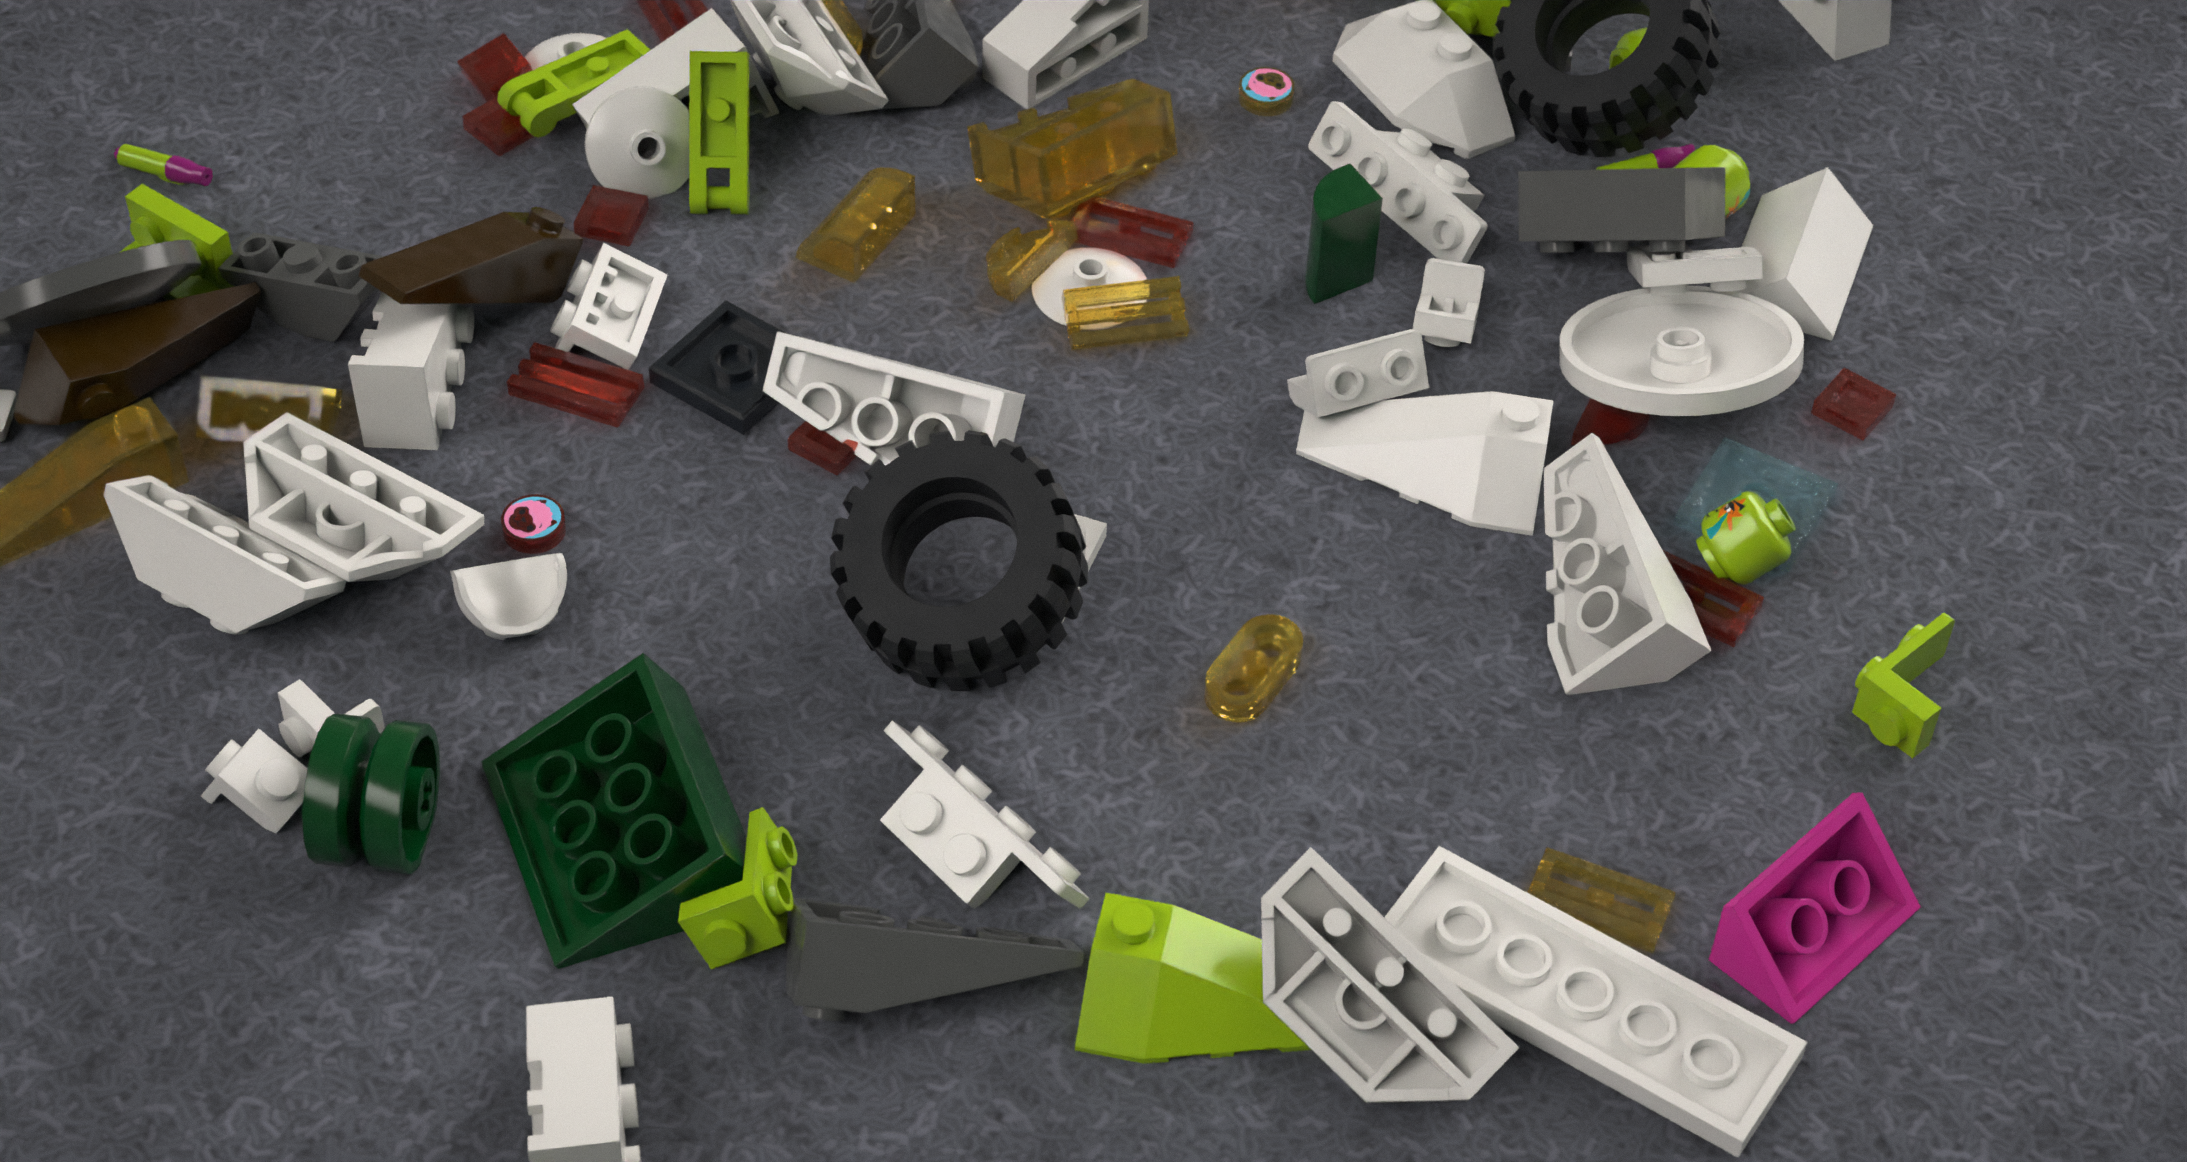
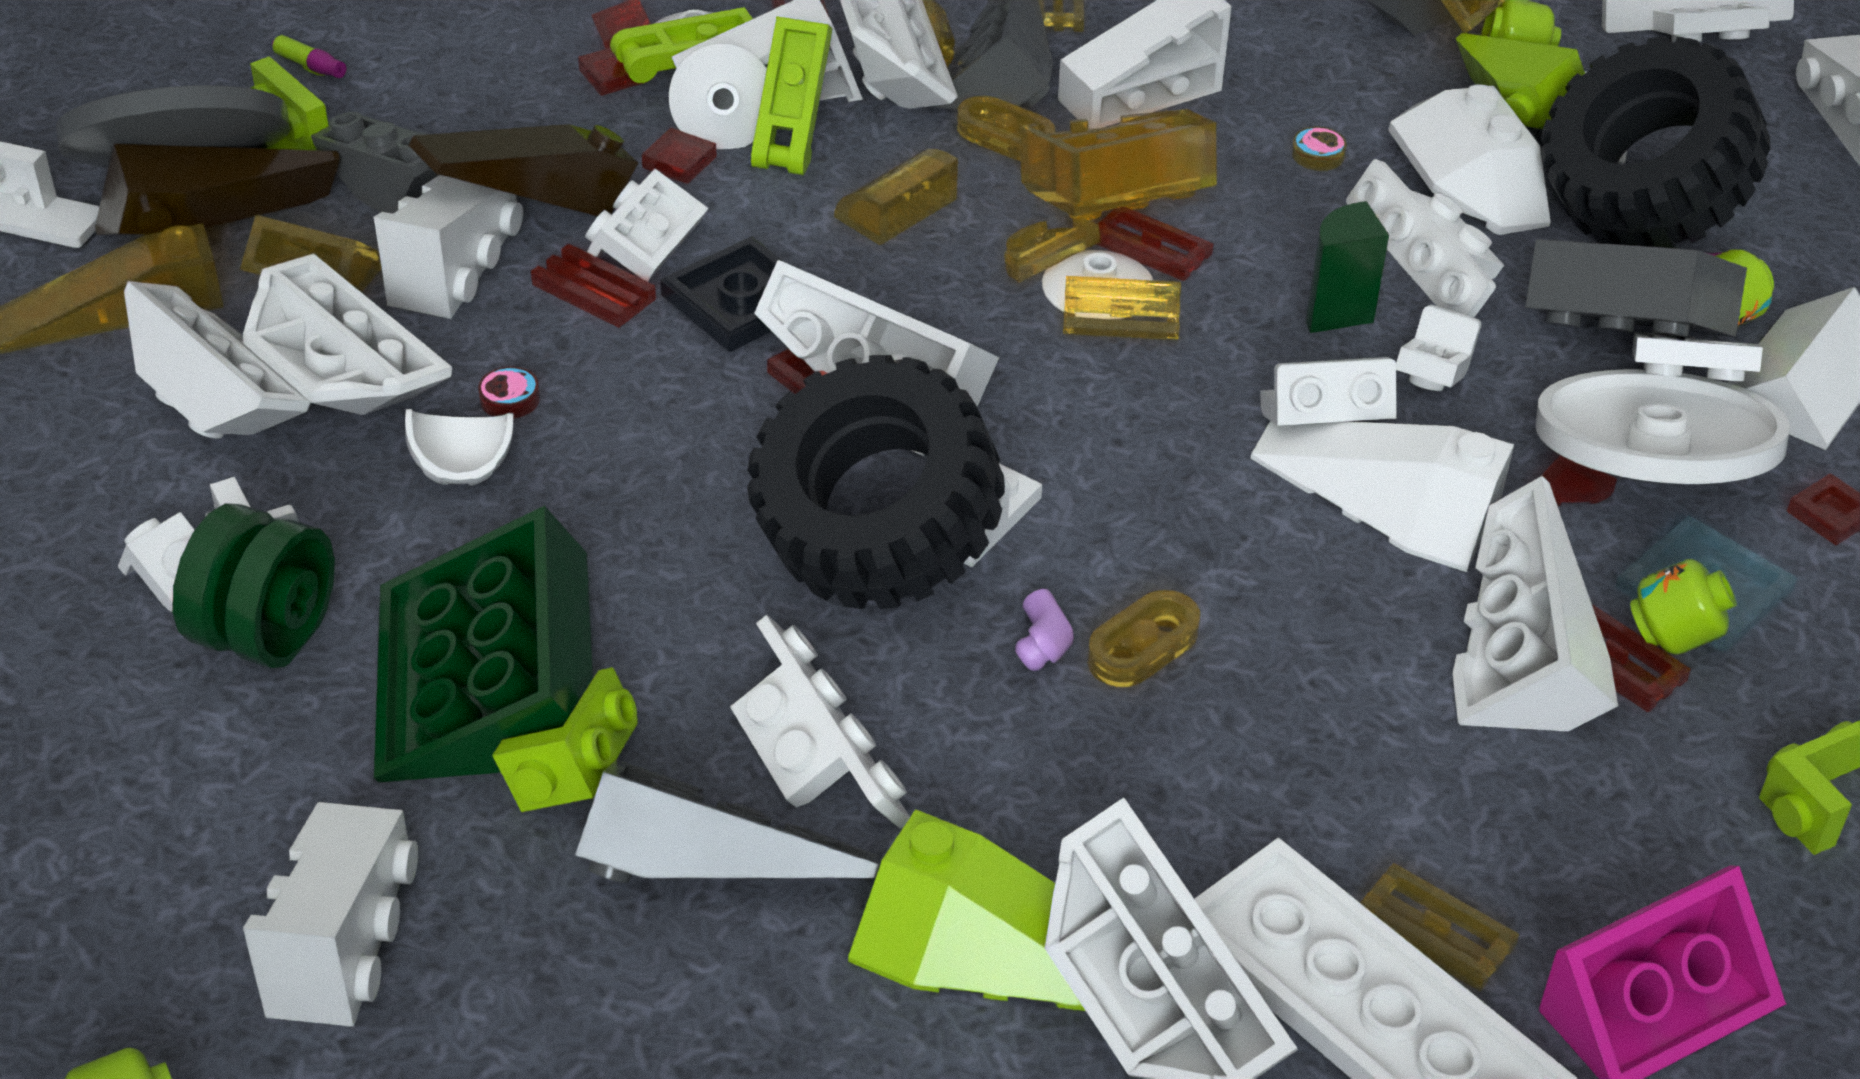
camera: 15 degrees right, 5 degrees down
none -> clear yellow plate [957,96,1055,162]
none -> lavender arm [1015,589,1074,671]

